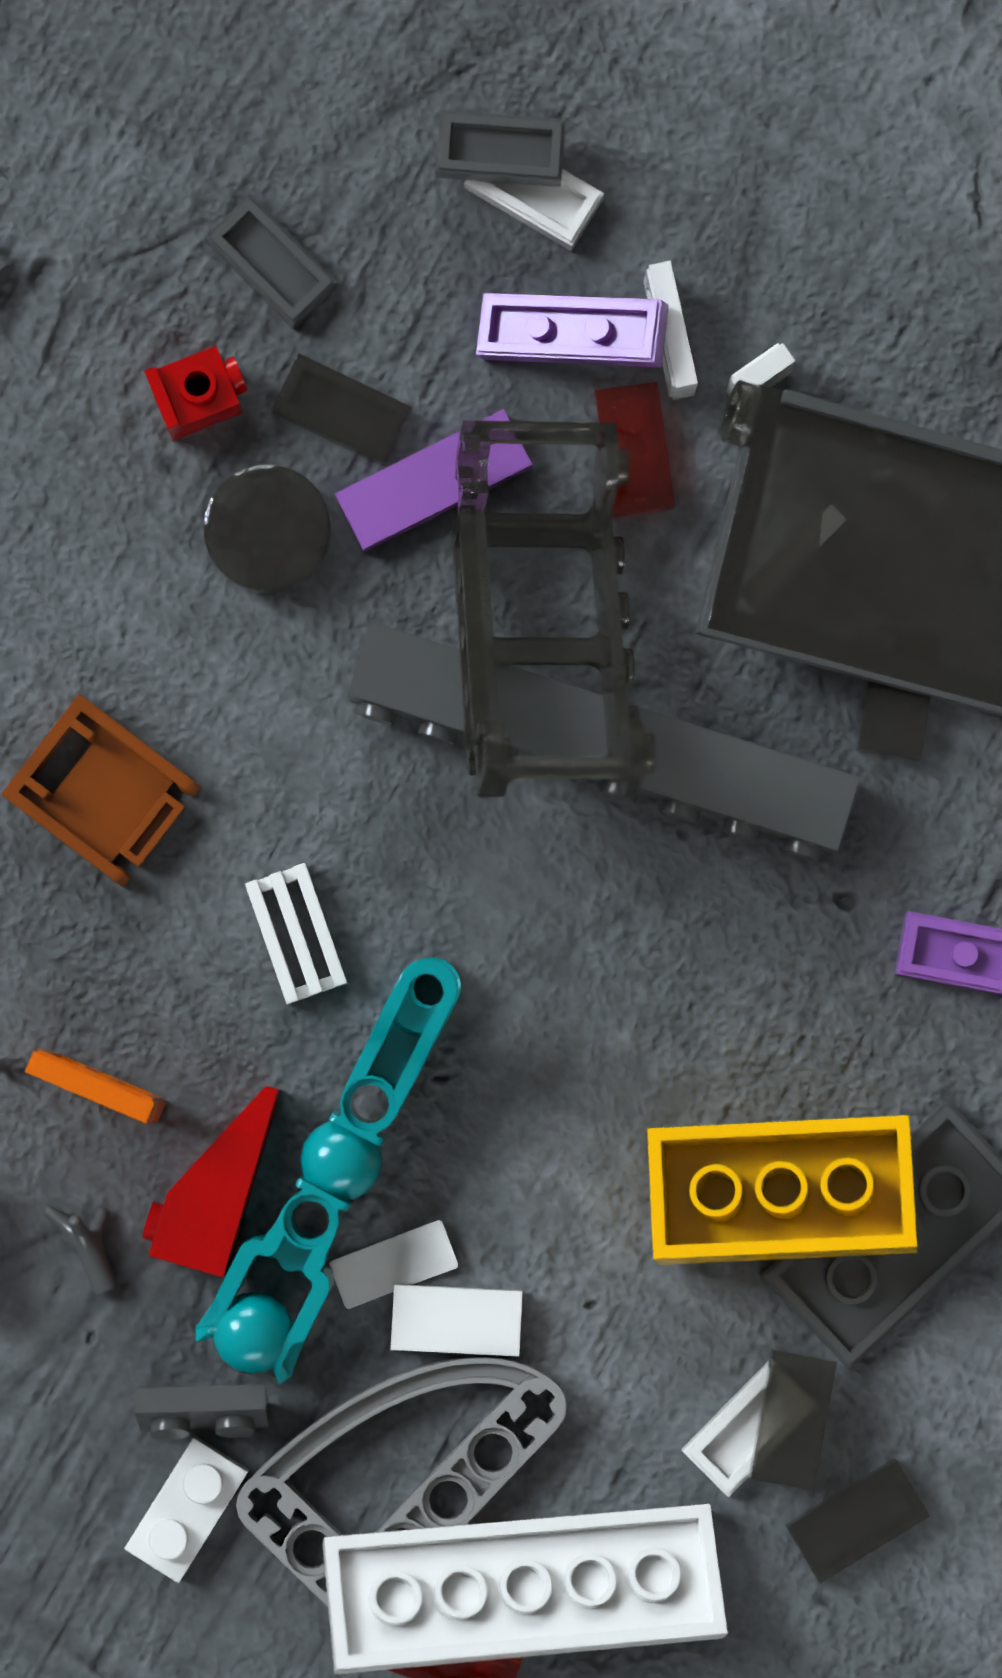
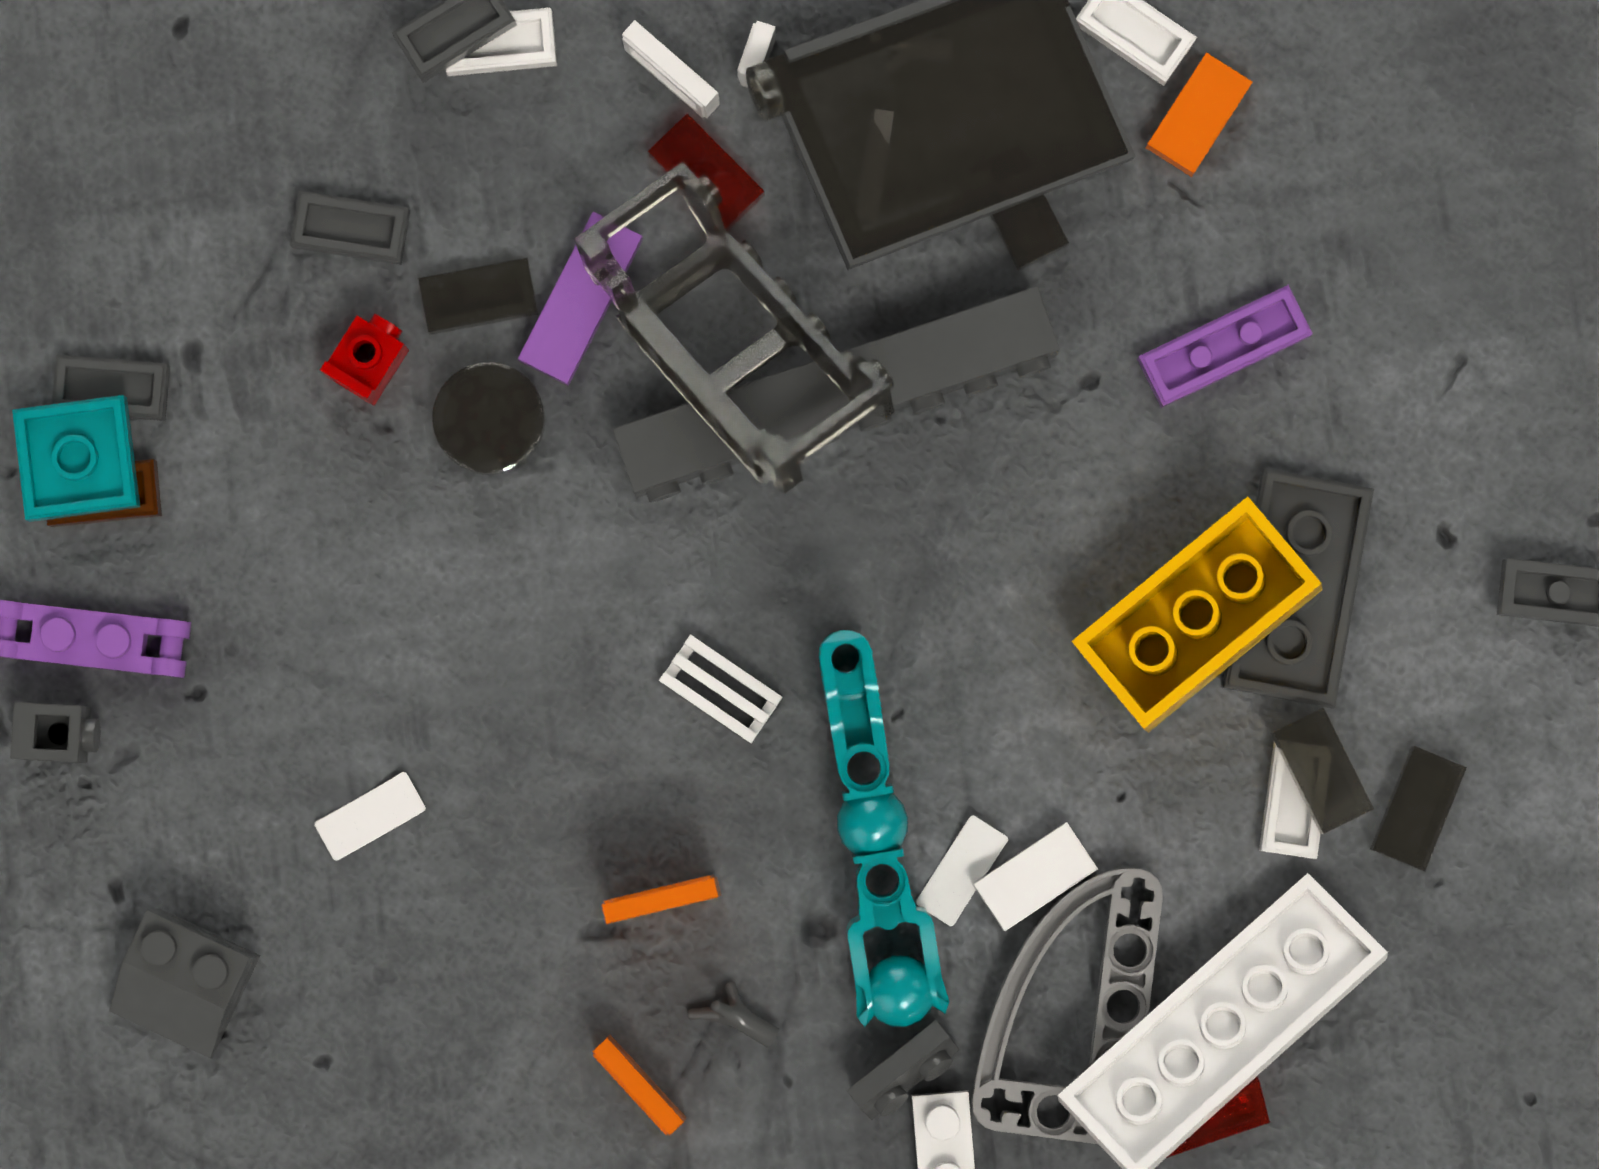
camera: 30 degrees left, 0 degrees up
dark orange container [1,694,202,888] -> none
red slope [142,1086,281,1277] -> none
tile [476,293,669,368] -> none

